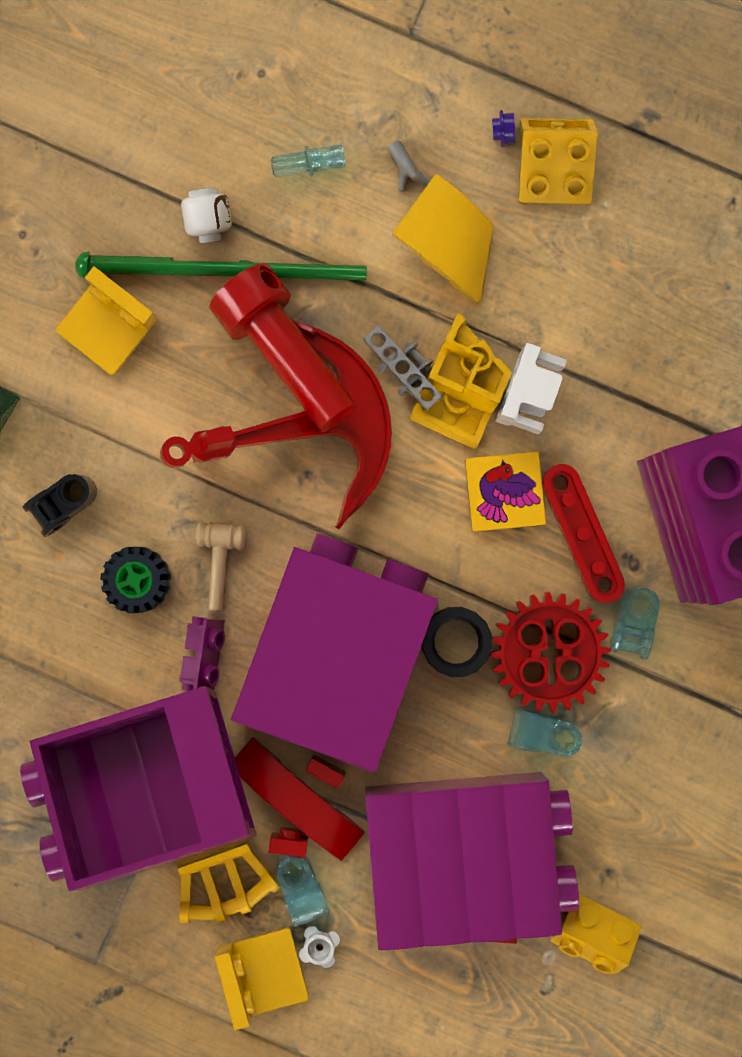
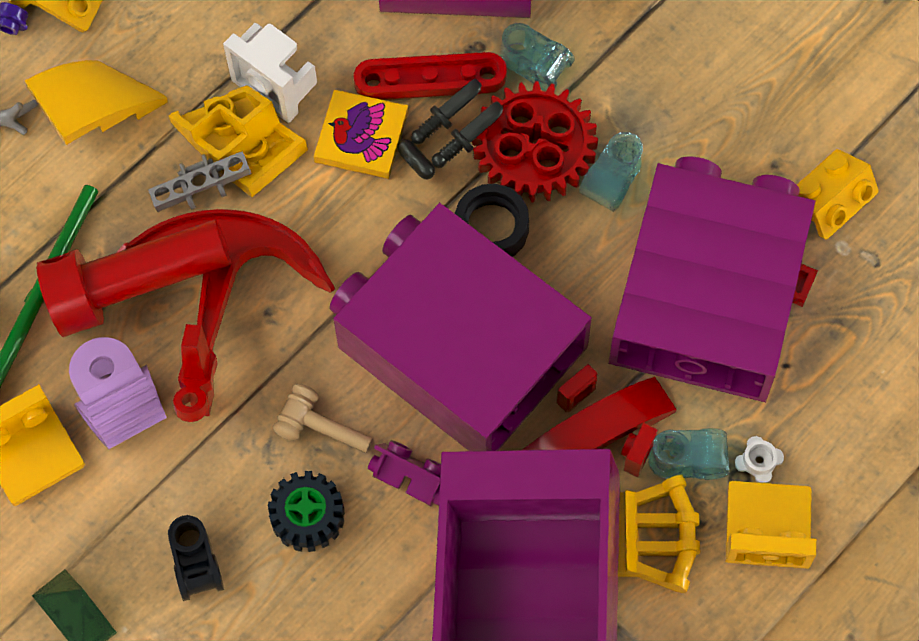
camera: 60 degrees left, 20 degrees down
none -> lavender piece [69,337,167,449]
none -> pearl dark grey piece [397,79,503,180]

